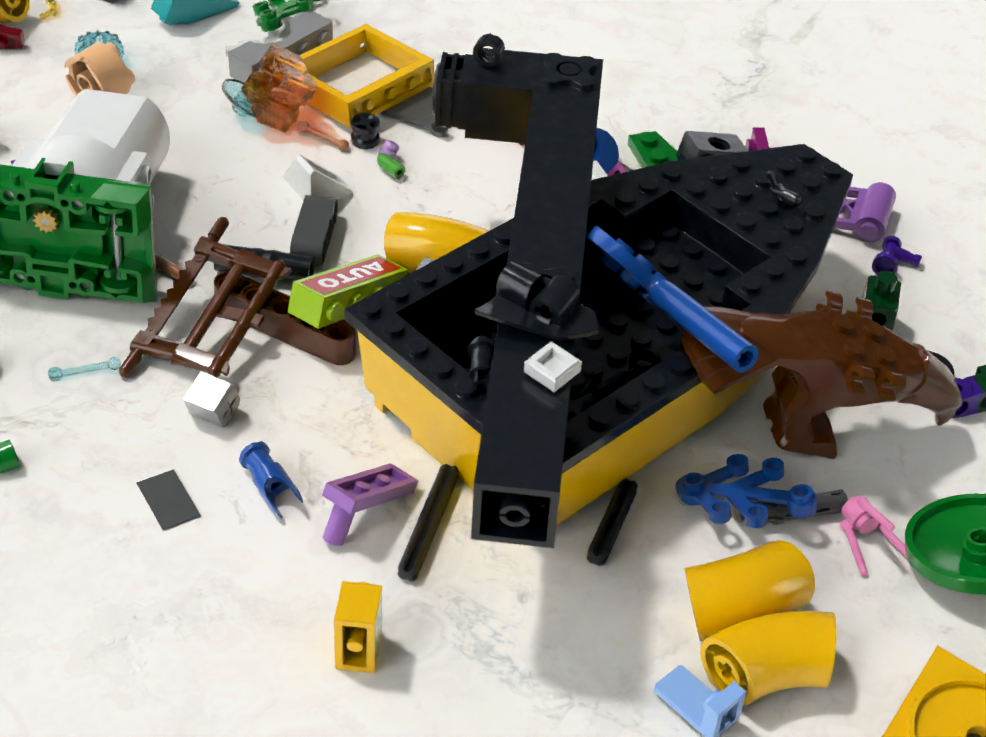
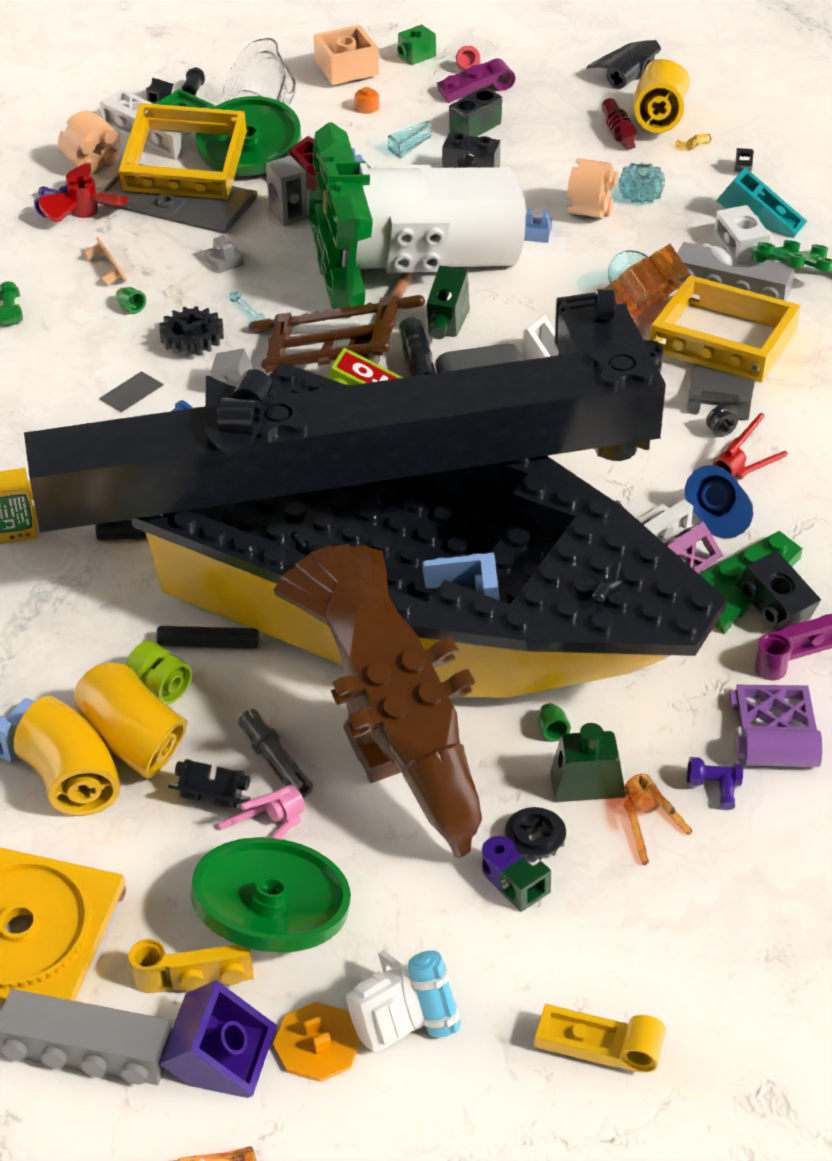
camera: 75 degrees right, 0 degrees up
white tile [524,342,582,392] -> none
blue piece [586,226,758,372] -> none
blue plant [675,454,817,528] -> none
none -> lime wheel [125,640,193,705]
none -> black gear [159,306,224,356]
none -> black hinge [168,759,251,808]
none -> light blue bracket [422,553,500,600]
none -> dark green torso [426,265,470,339]
none -> clear orange plant [622,774,692,865]
none -> white brick [714,205,772,265]

